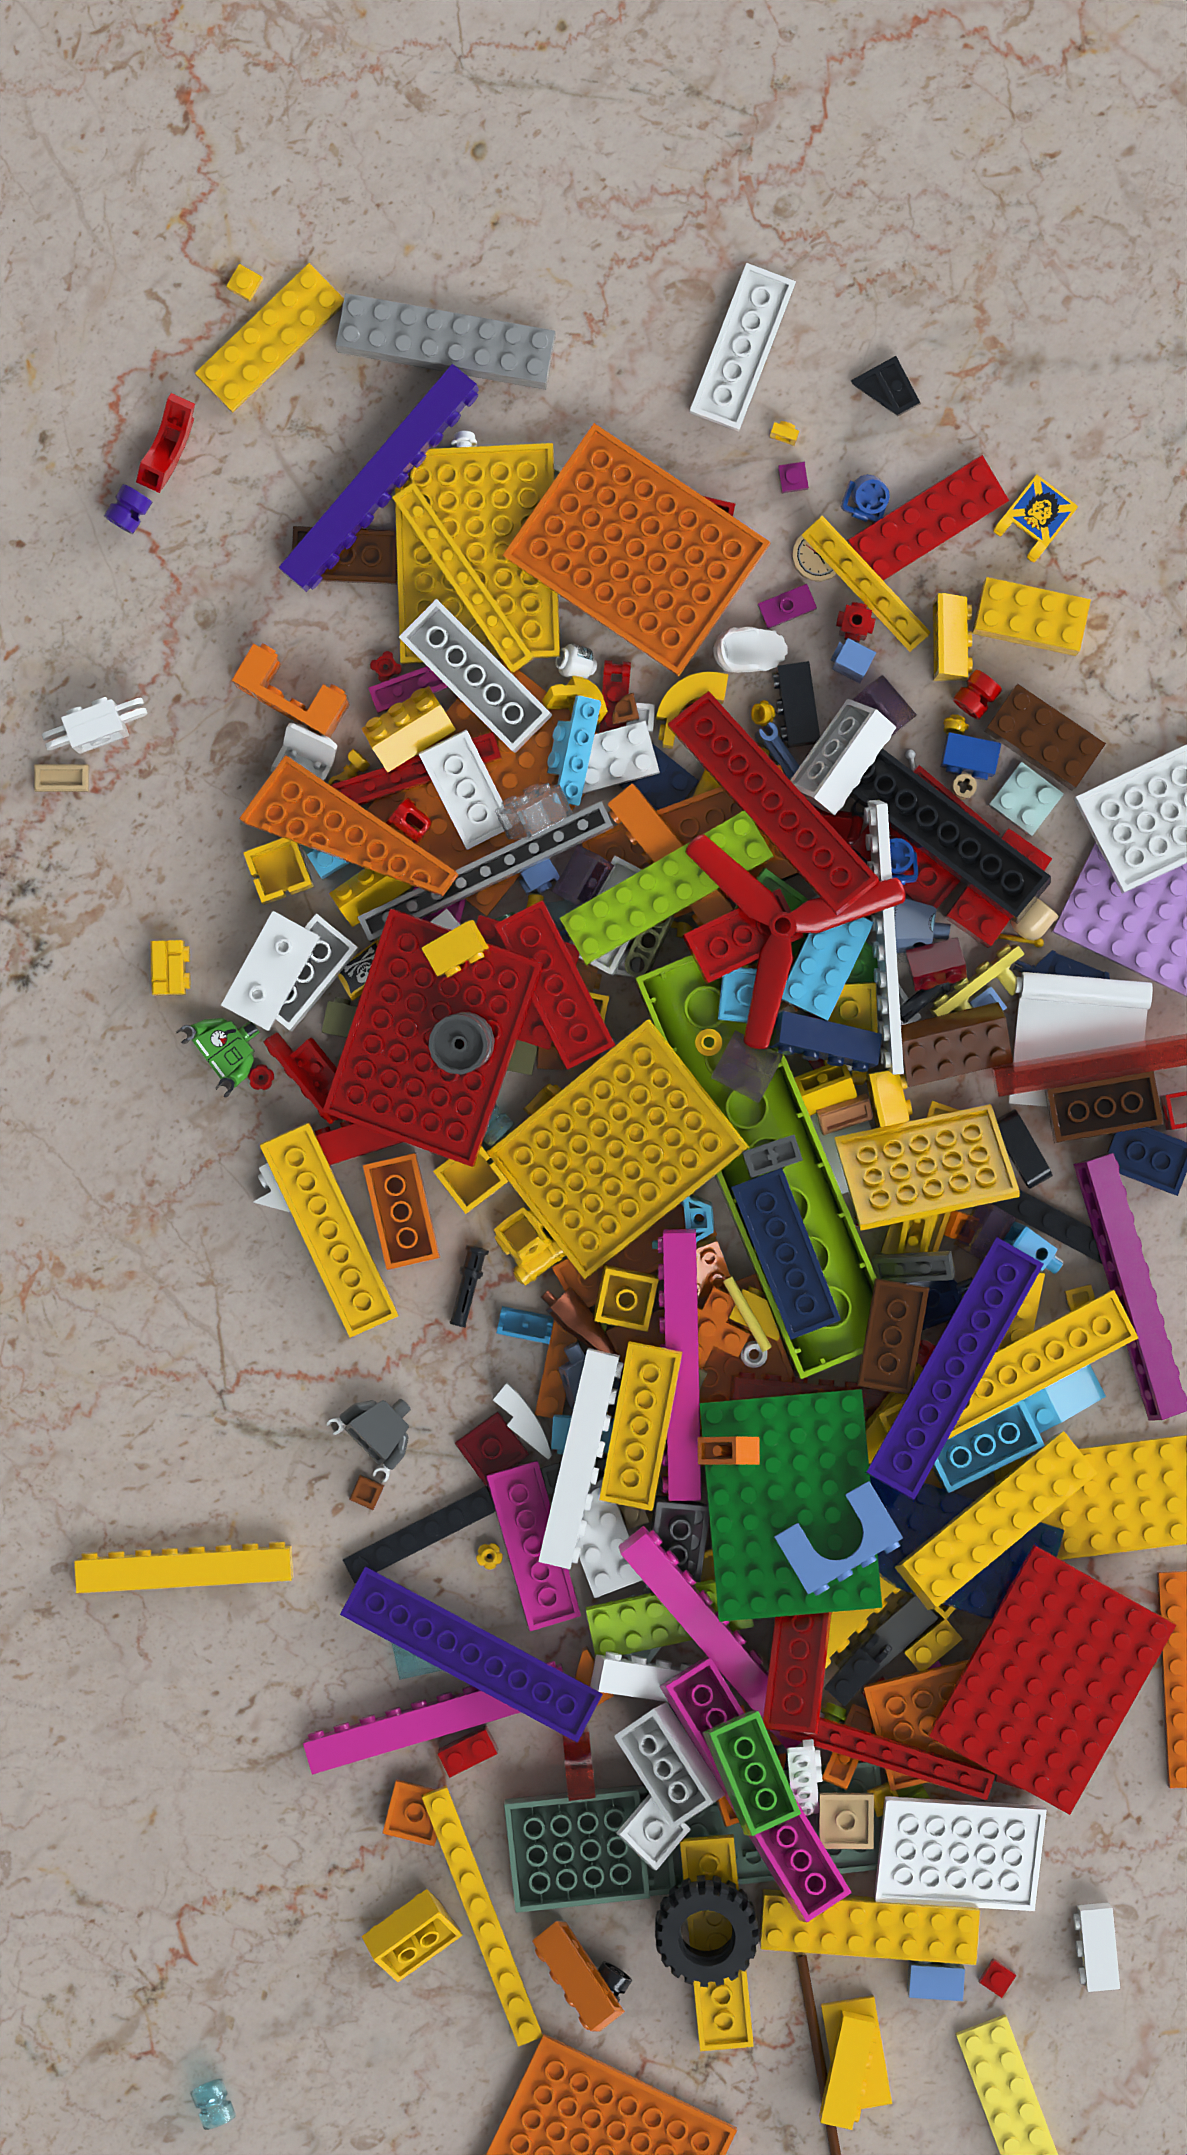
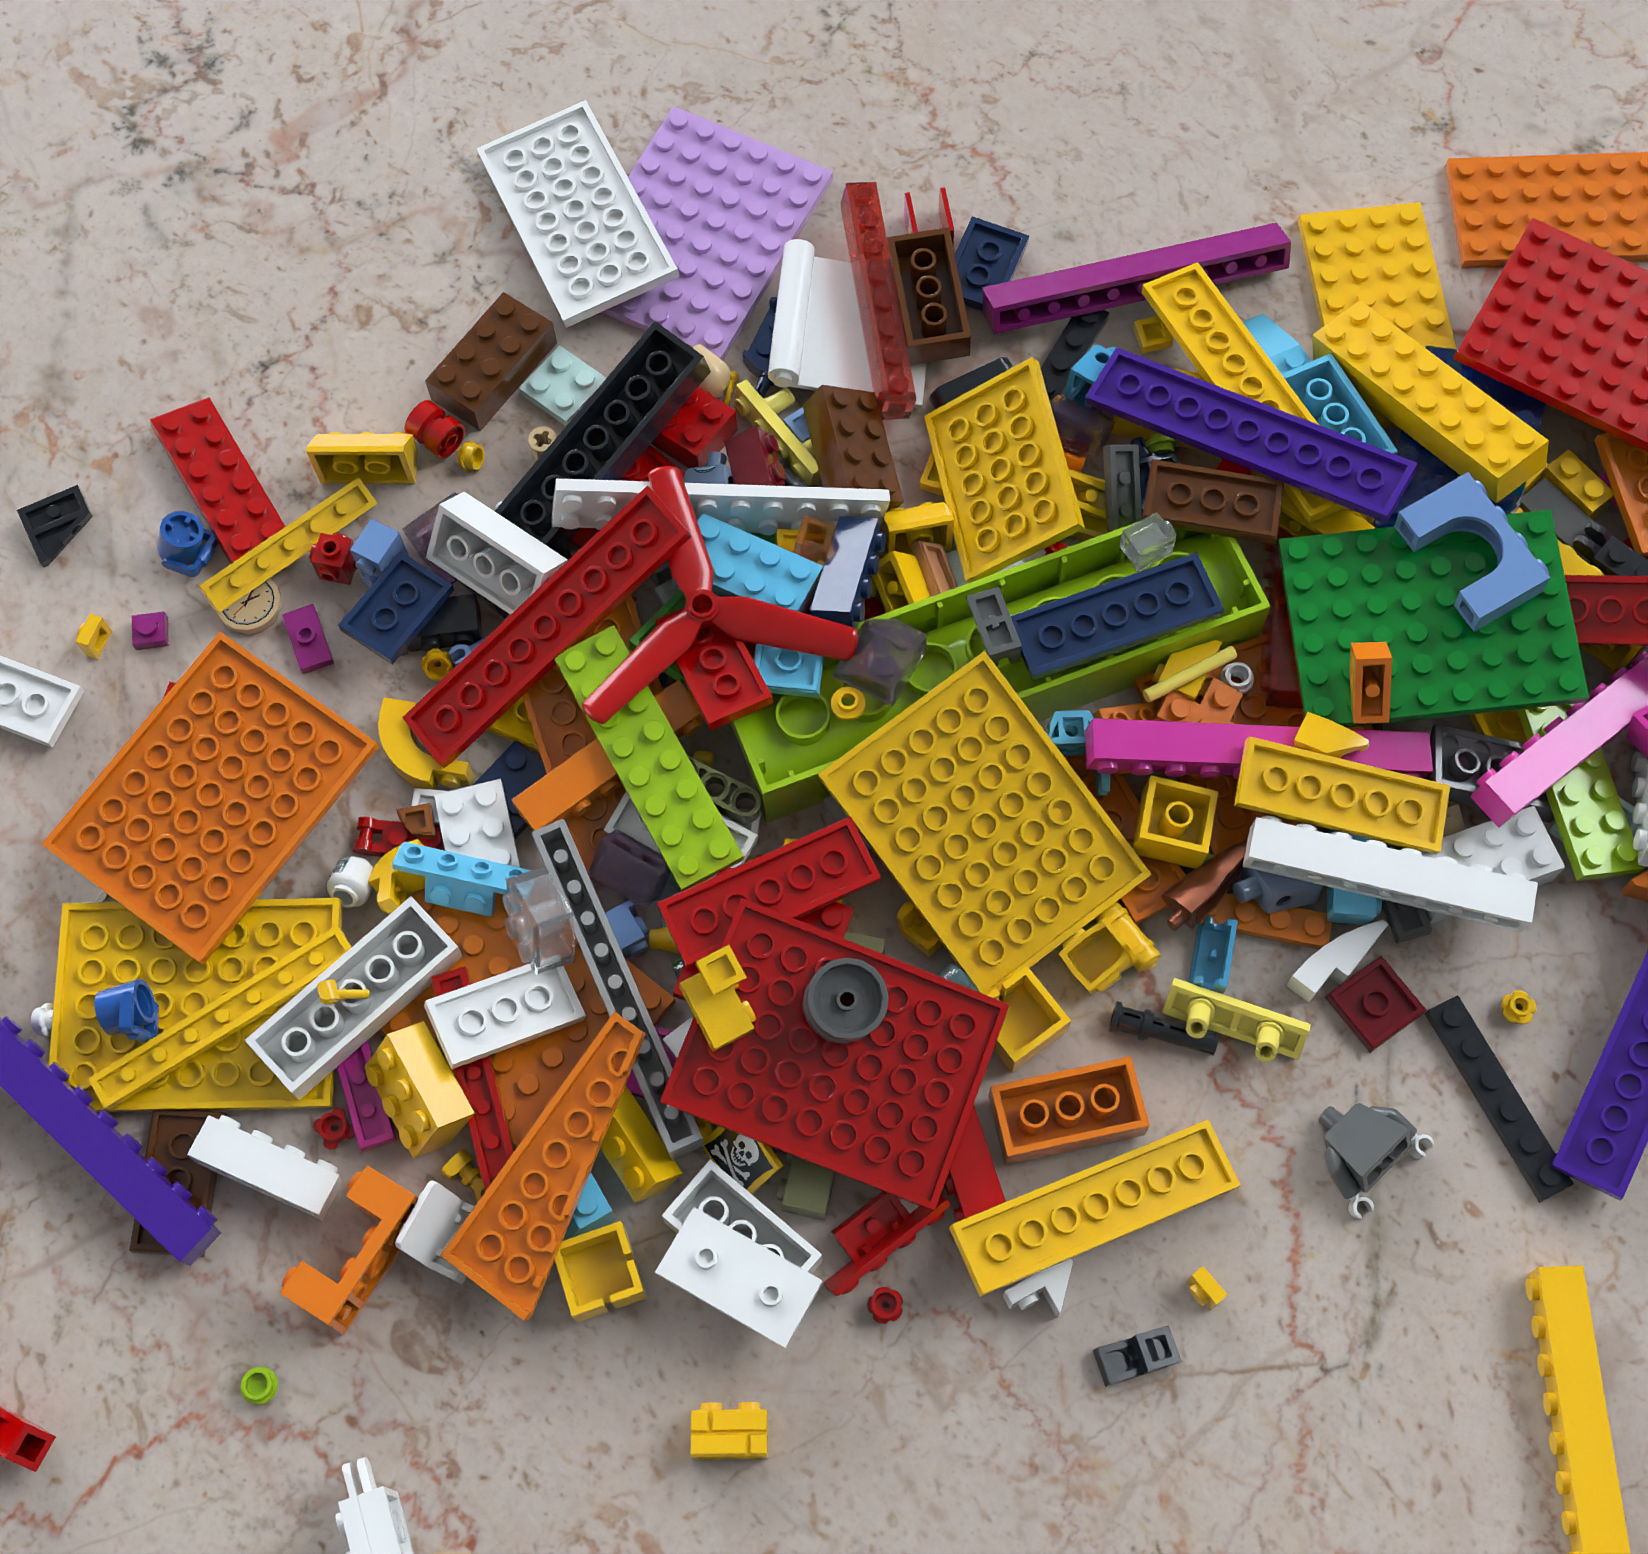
camera: 85 degrees left, 20 degrees down
dark purple wheel [104,484,153,534] -> none
bright green torso [176,1018,260,1097] -> none
dark orange tile [349,1474,385,1510] -> none
red piece [386,798,431,845] -> none
dark pink plate [485,1460,581,1631] -> none
dark orange tile [537,1046,564,1070] -> none
white hair [713,627,788,673] -> none
blue brick [940,732,1001,780] -> none
yellow brick [972,577,1091,656] -> none
flag [993,474,1079,563] -> none
none -> blue piece [94,979,159,1043]
none -> white brick [187,1115,343,1221]
none -> lime plate [240,1366,279,1405]
none -> yellow hand [317,979,370,1005]
none -> dark blue plate [338,551,455,665]
none -> yellow plate [695,945,747,996]
none -> clear orange brick [793,516,836,567]
none -> black slope [1093,1325,1182,1387]
none -> clear brick [1120,512,1176,572]
none -> light yellow plate [1162,978,1311,1062]
none -> yellow plate [1187,1266,1227,1310]
none -> yellow slope [1294,712,1369,759]

